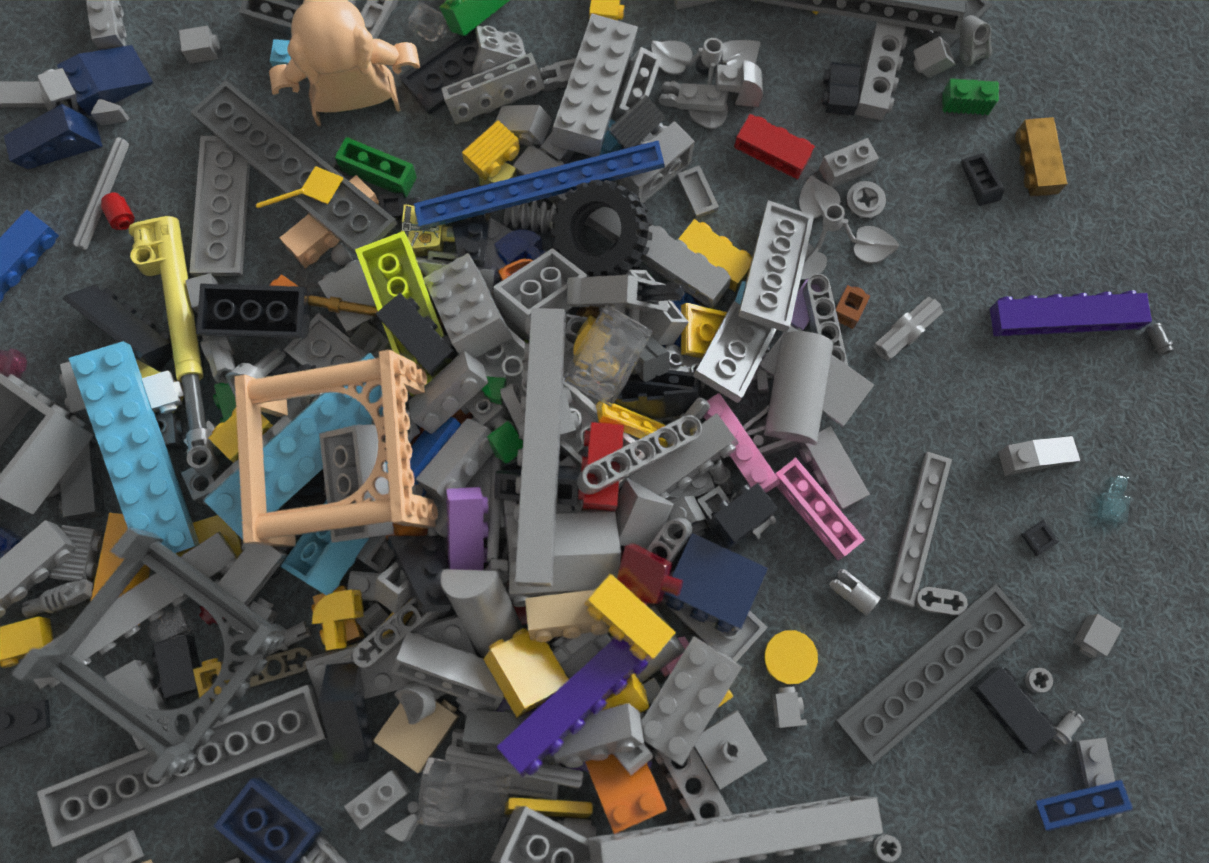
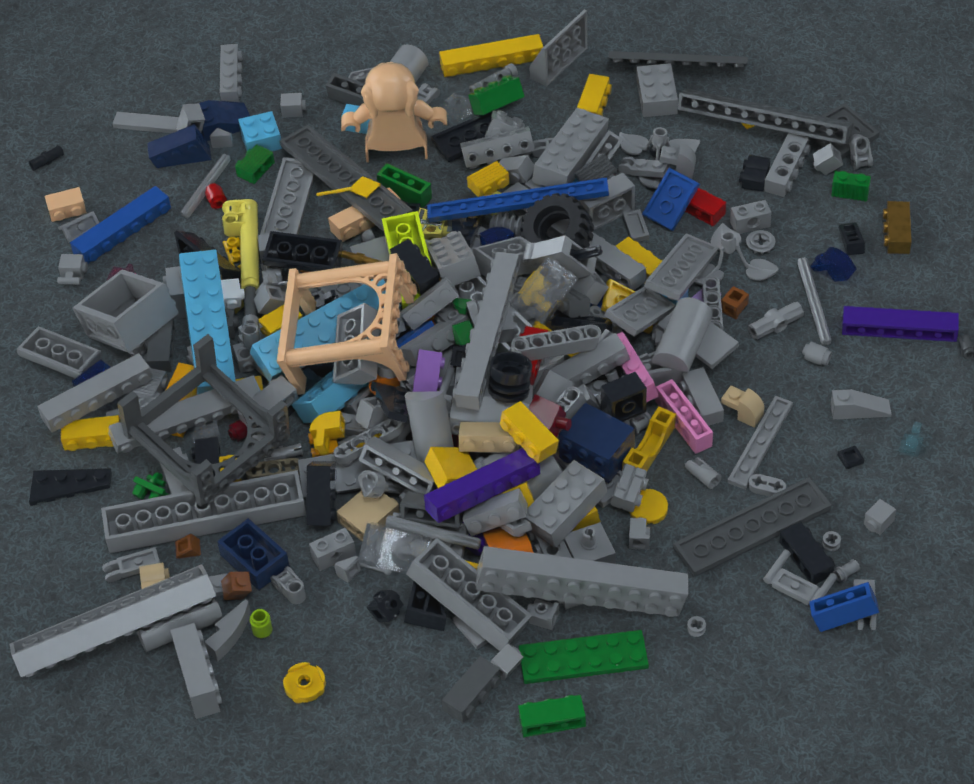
camera: 15 degrees right, 25 degrees down
none -> green hips [132,472,170,500]
none -> dark orange slope [175,534,201,559]
none -> yellow piece [222,237,241,270]
none -> green brick [235,144,274,184]
none -> medium azure brick [238,111,282,151]
none -> light grey brick [253,276,285,314]
none -> black wheel [488,352,532,403]
none -> light grey brick [611,464,649,512]
none -> yellow arch [622,406,676,471]
none -> blue tile [642,168,700,231]
none -> tan brick [721,386,764,428]
none -> light grey plate [763,550,837,605]
none -> light grey axle [797,257,831,346]
none -> light grey brick [802,342,832,366]
none -> clear blue brick [810,247,857,282]

